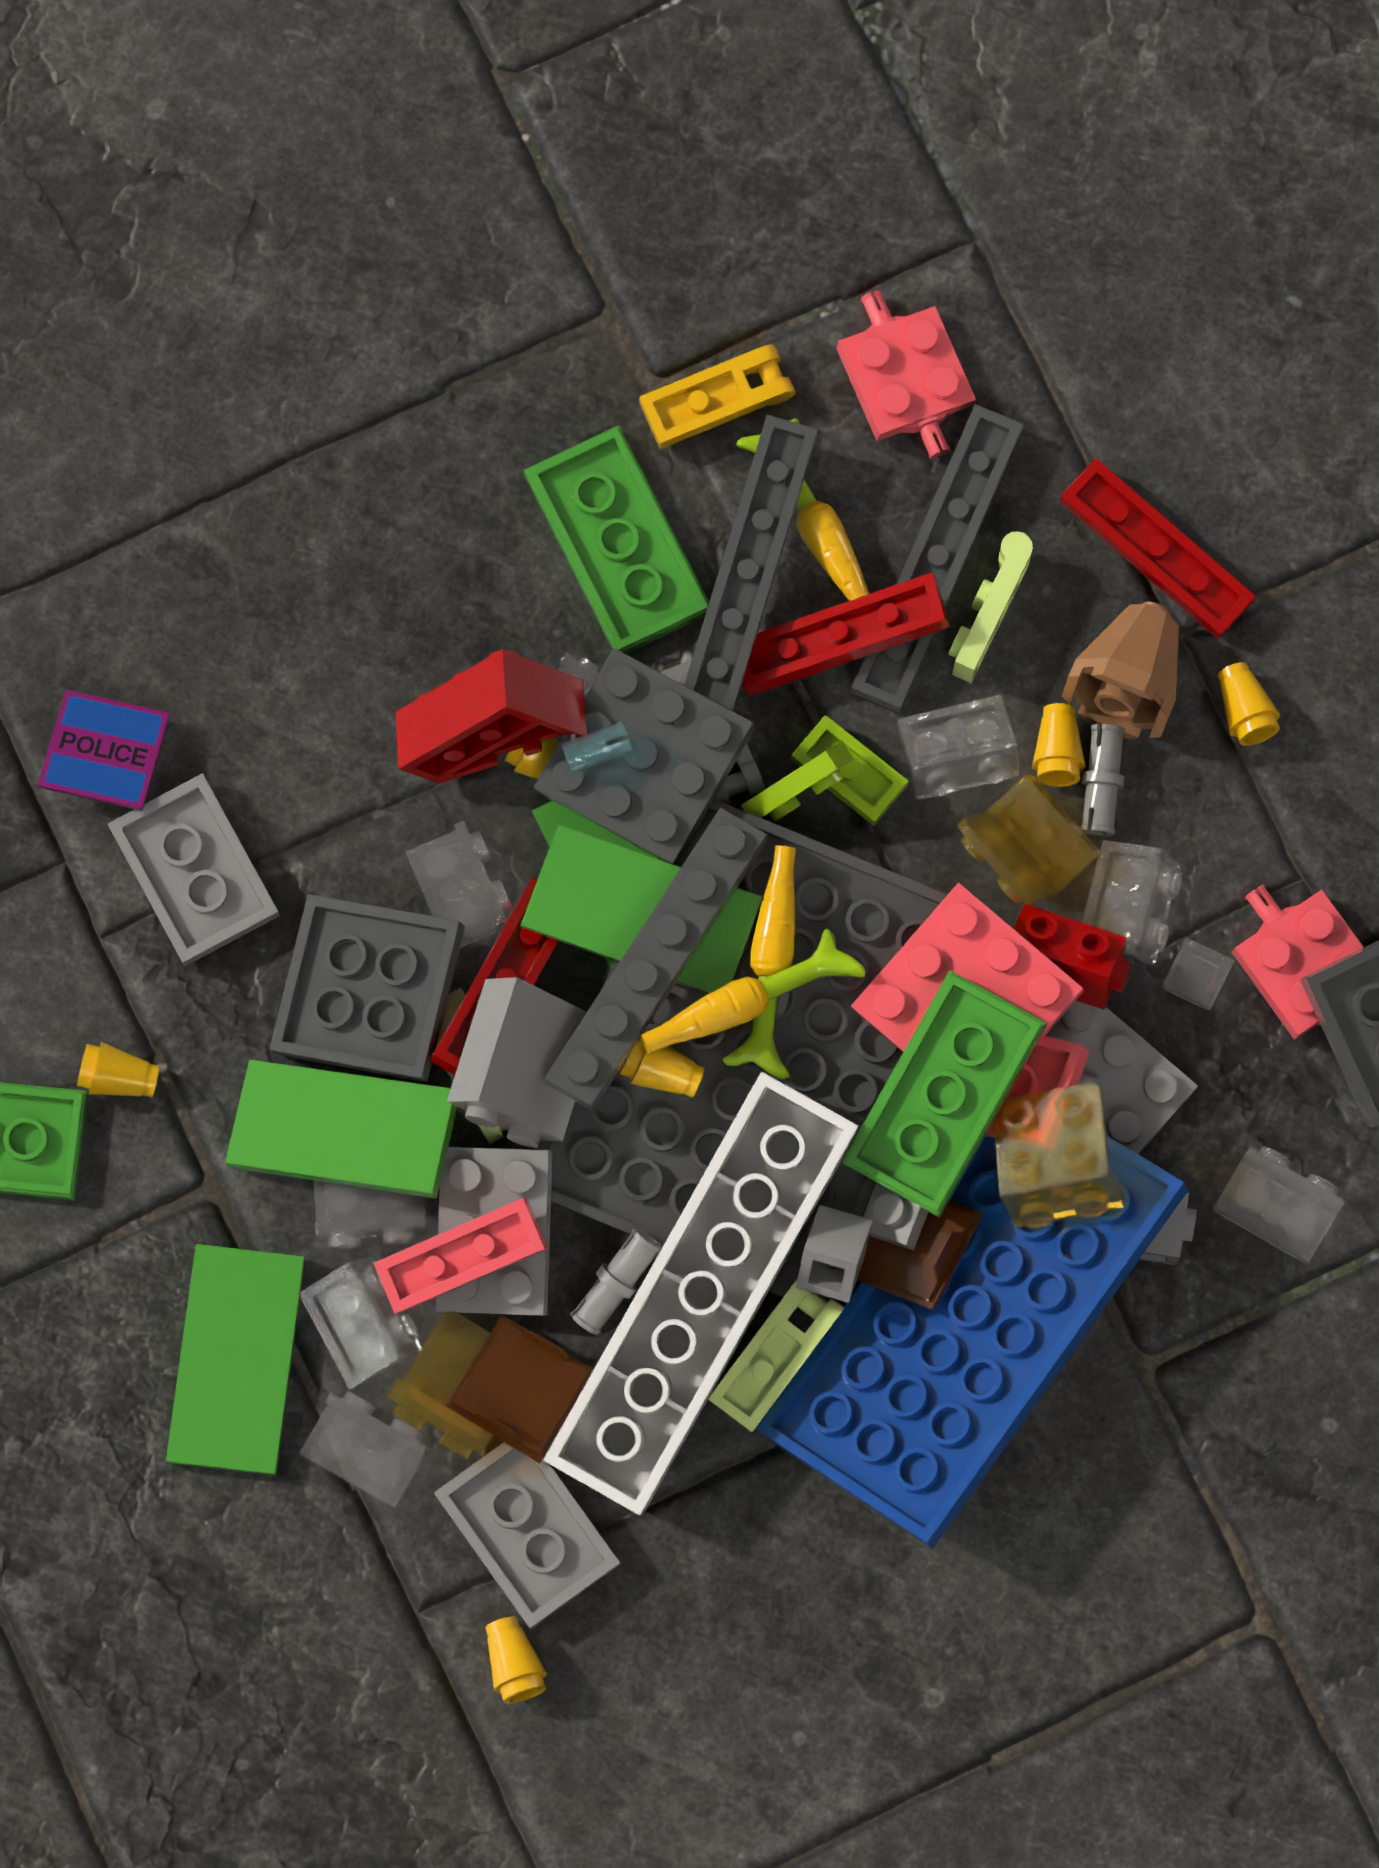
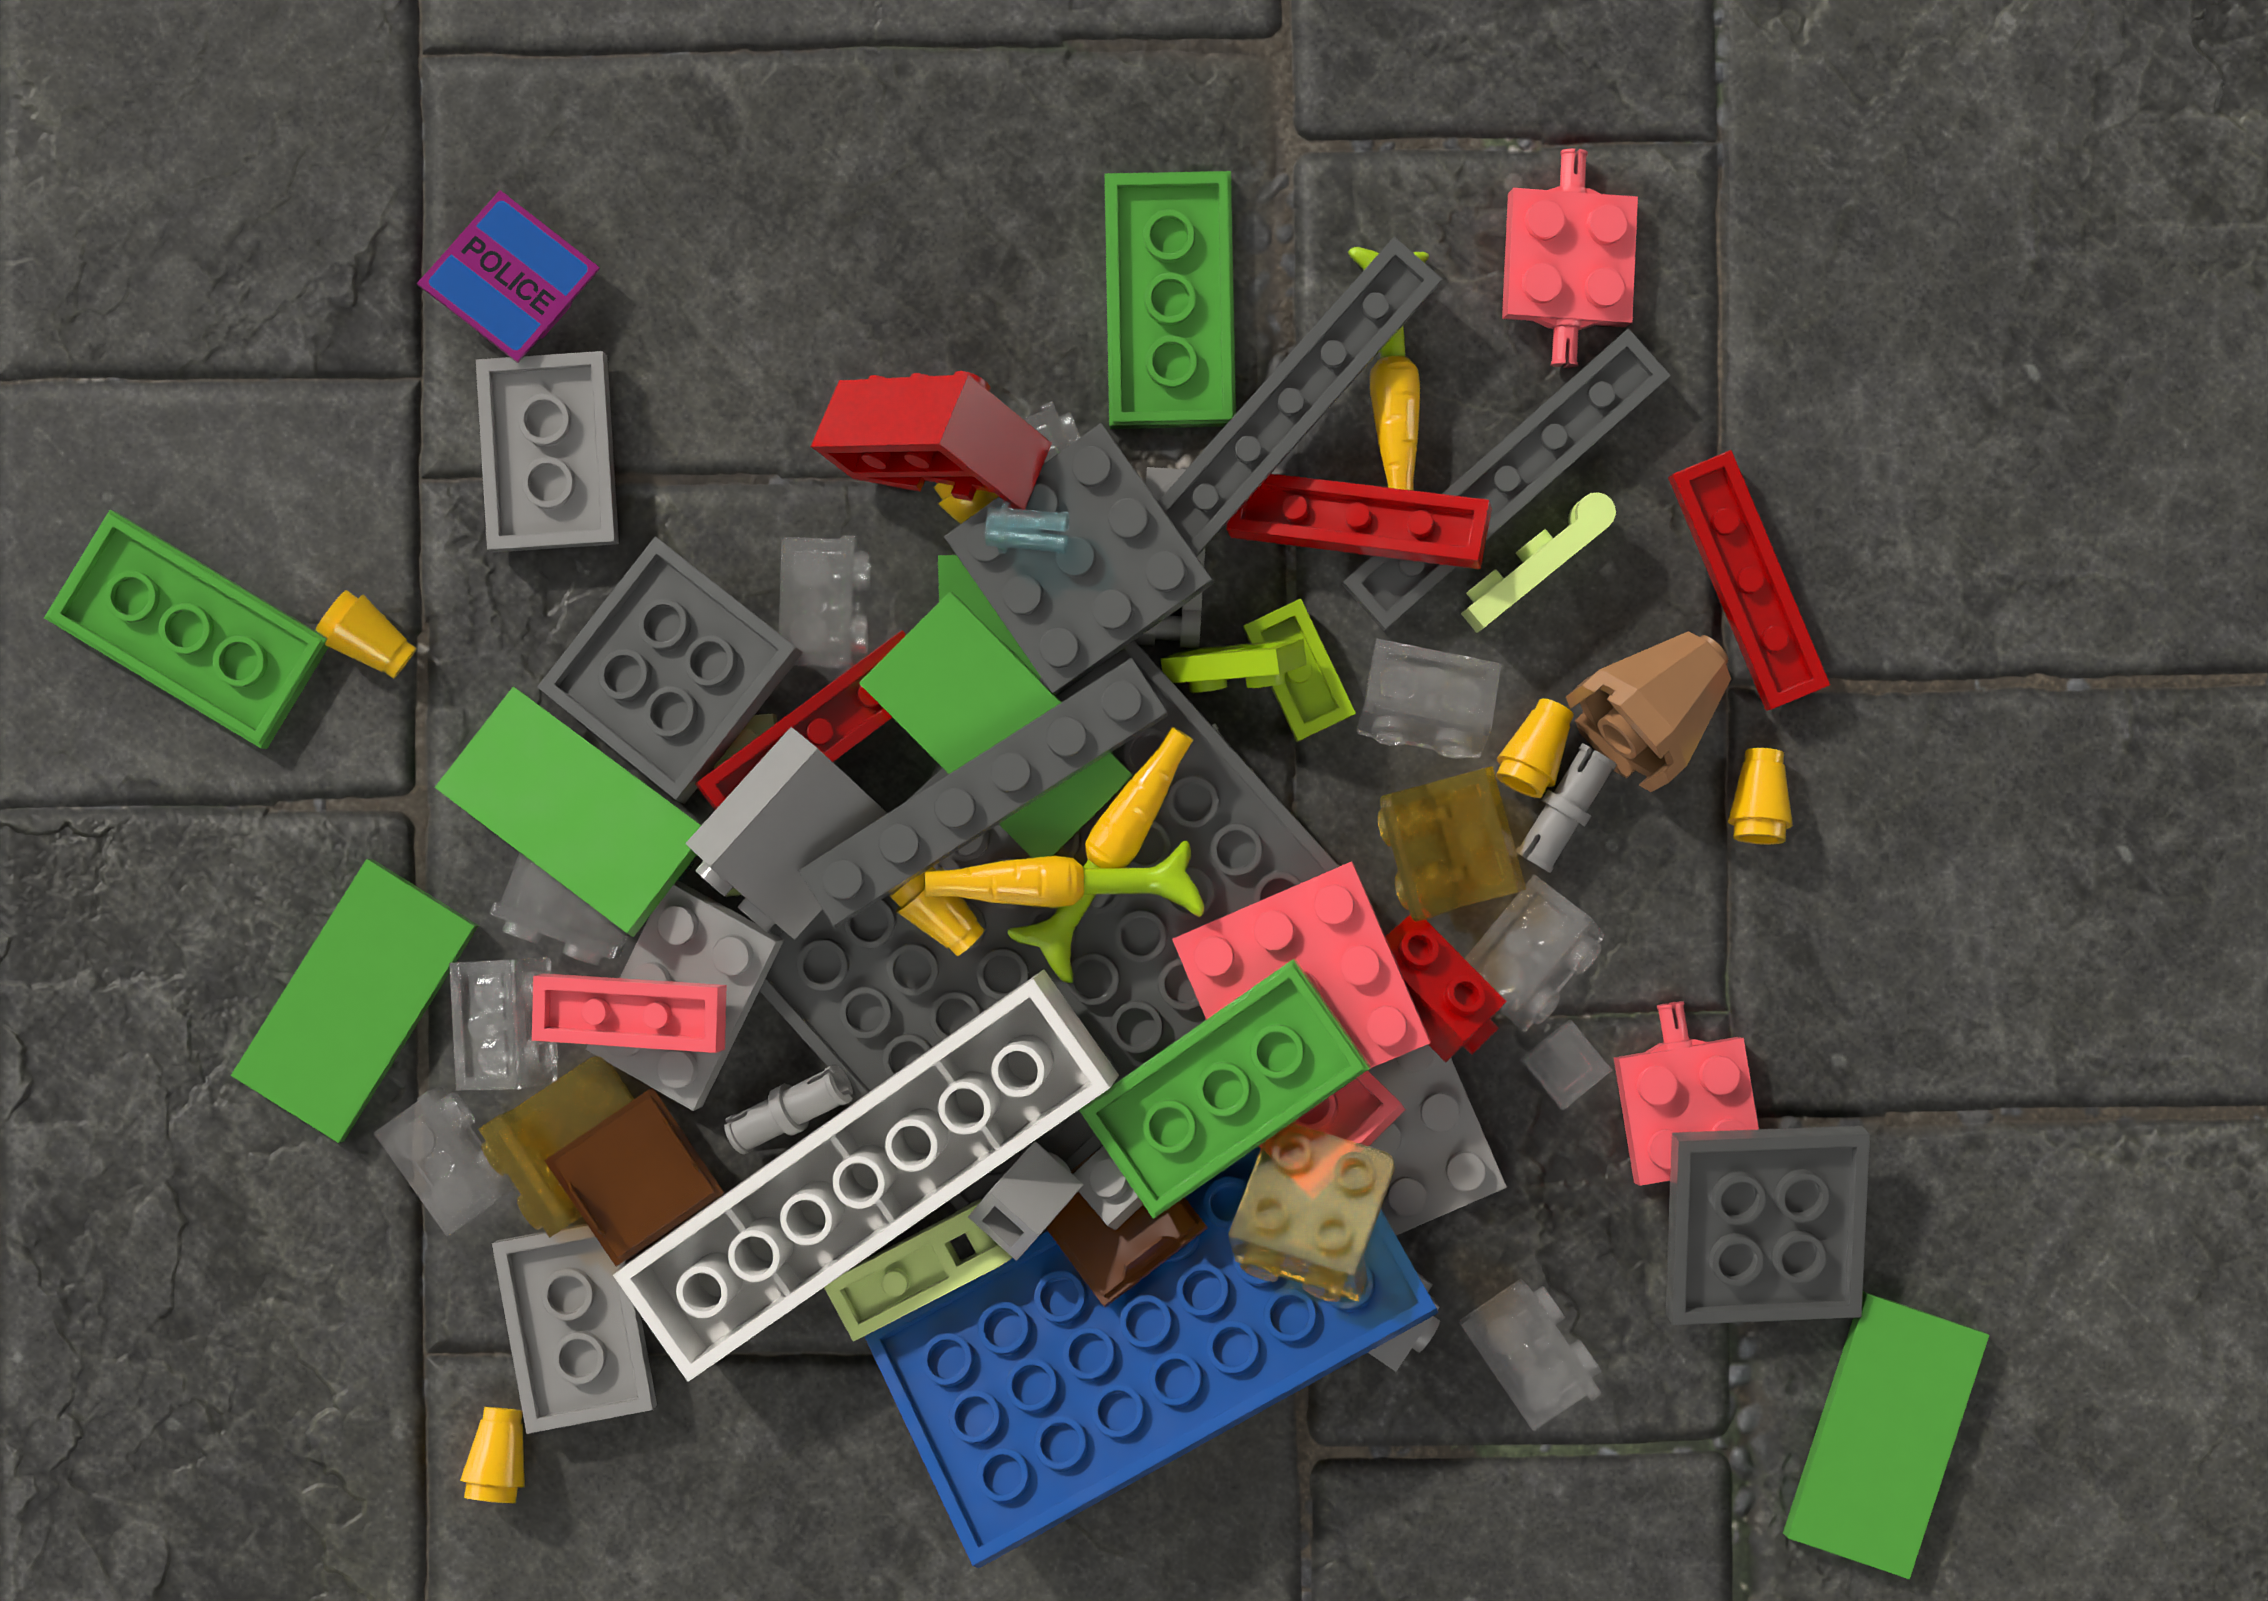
camera: 30 degrees right, 10 degrees up
yellow plate [639,344,796,450] -> none

